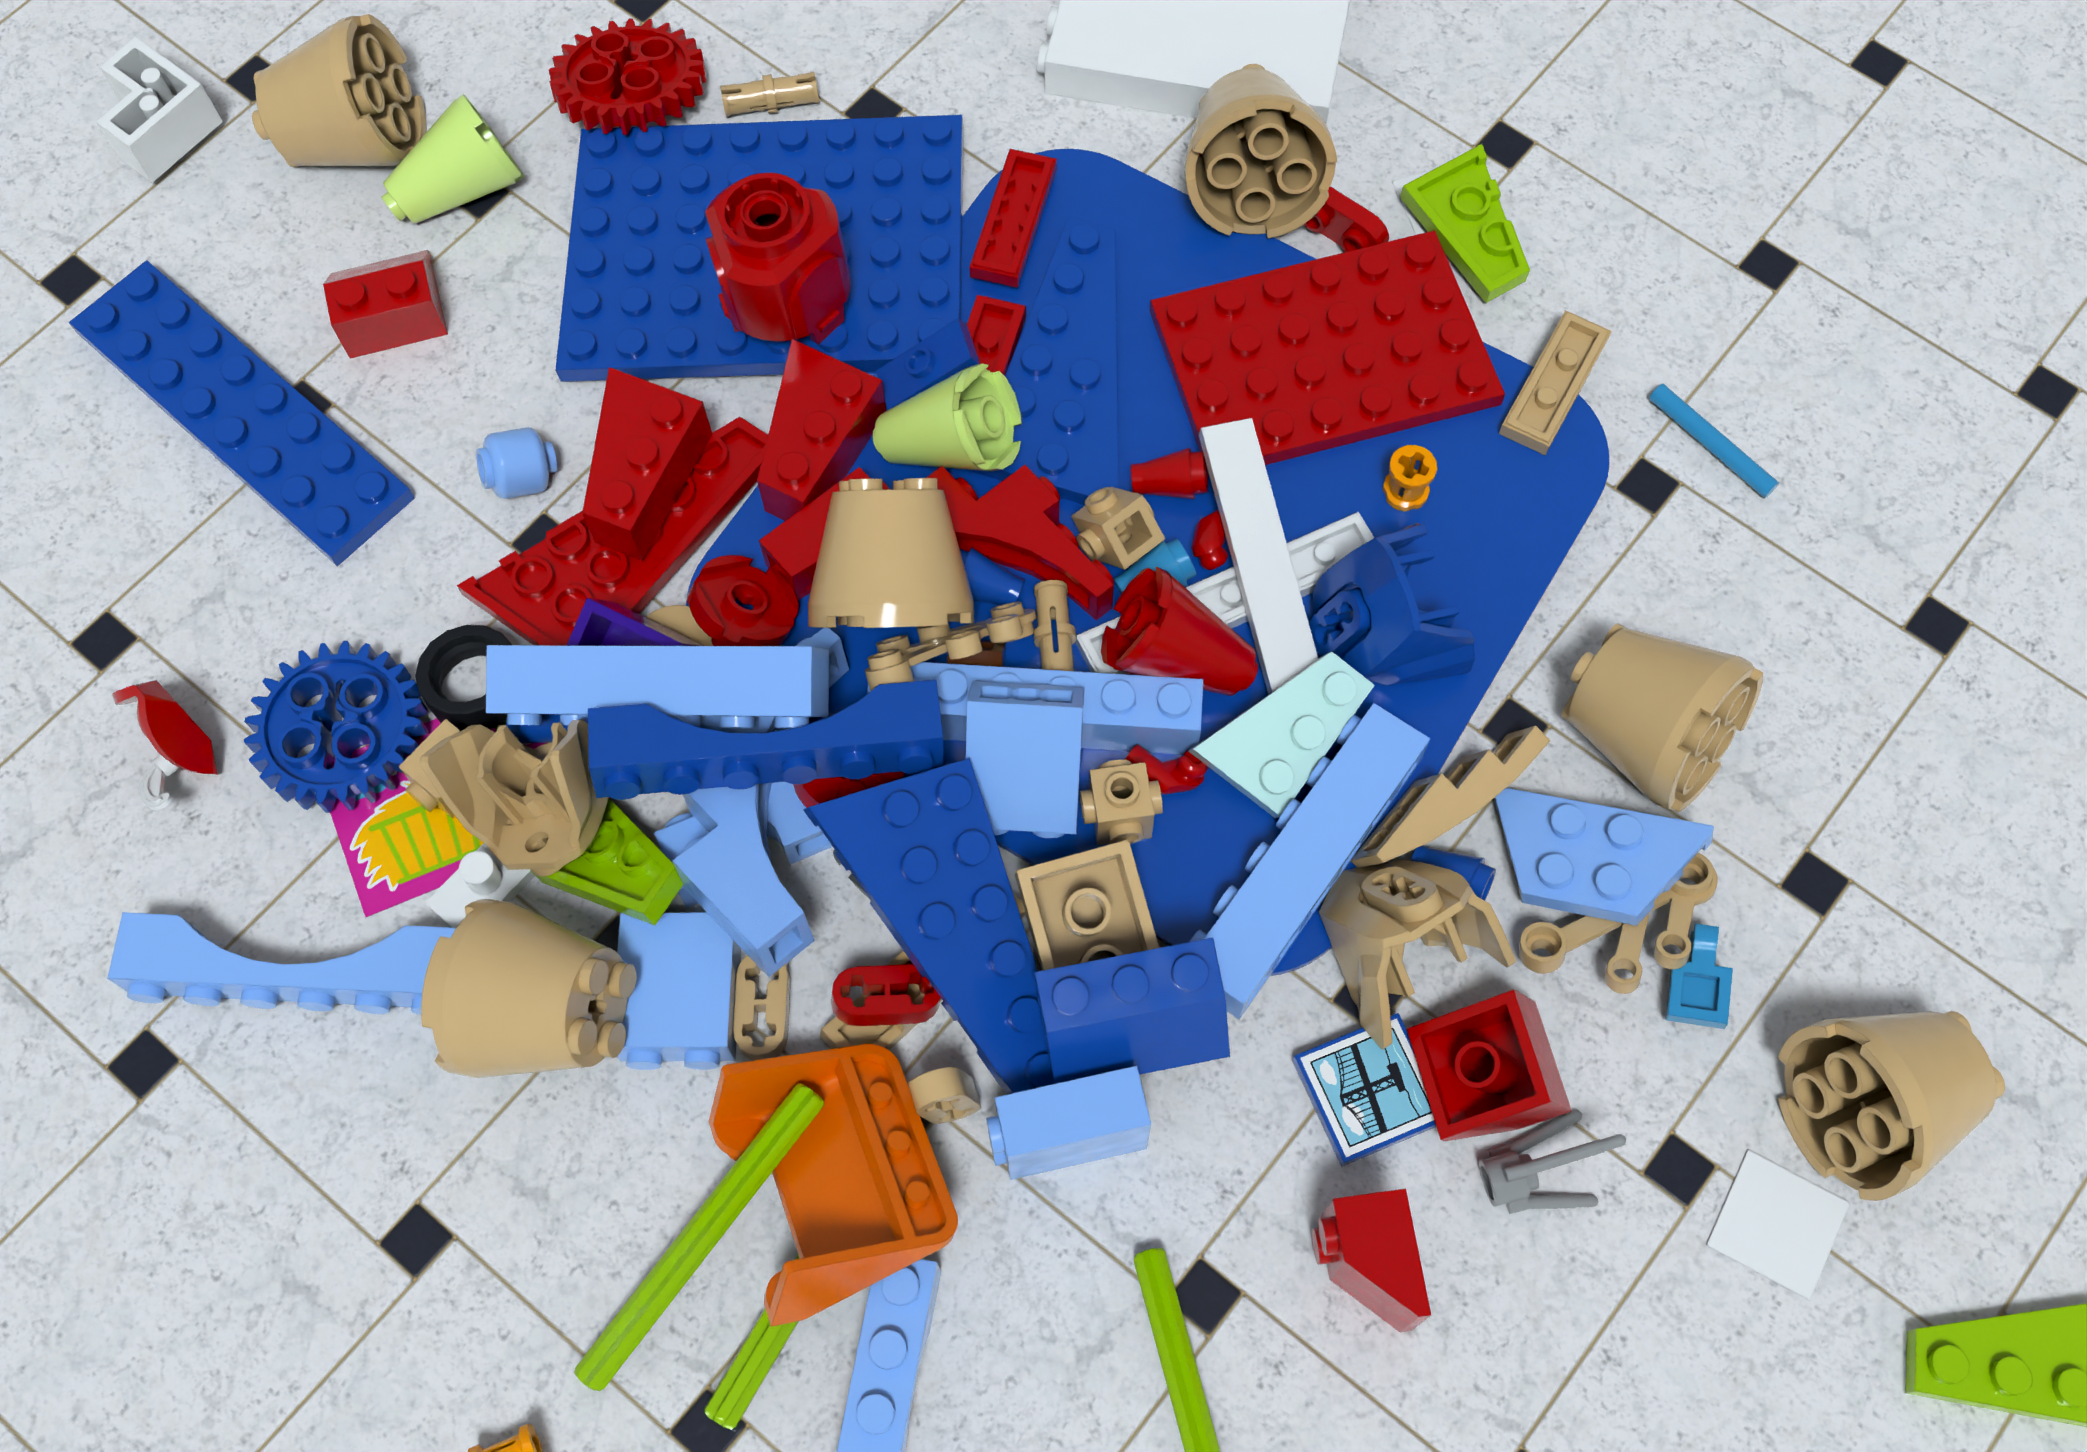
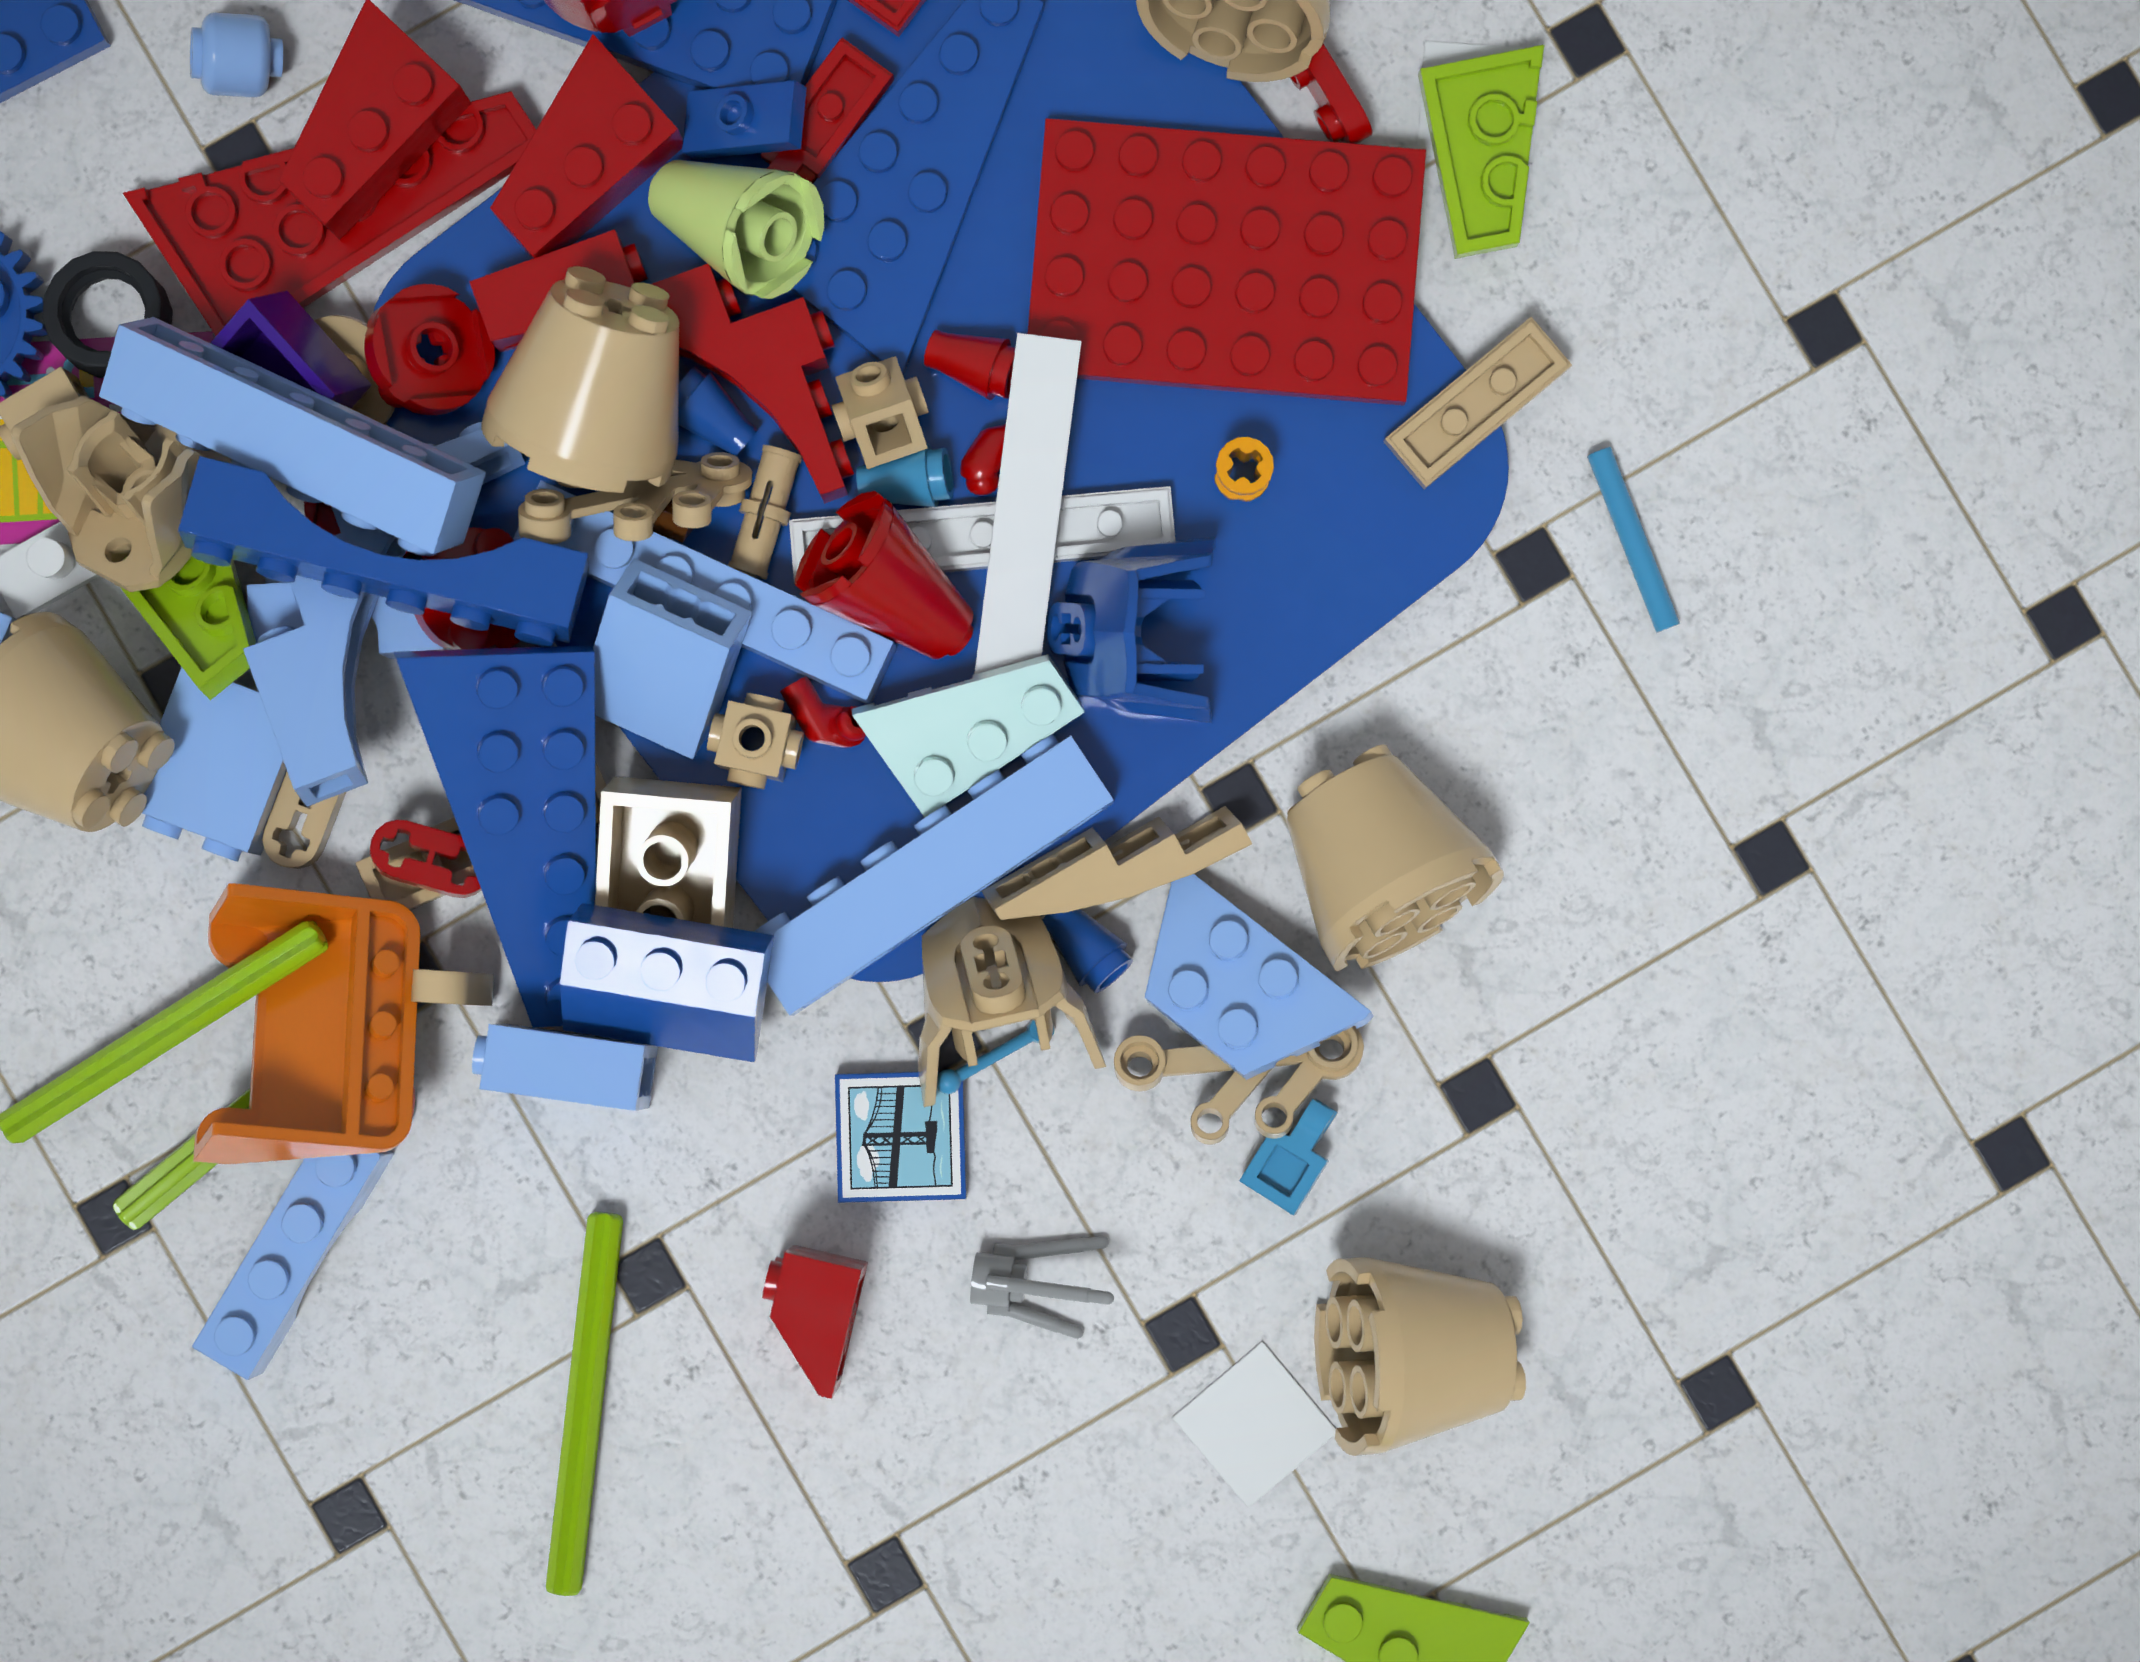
camera: 20 degrees right, 20 degrees up
red slope [1407,989,1572,1141] -> none
none -> dark azure hinge [937,1019,1054,1094]

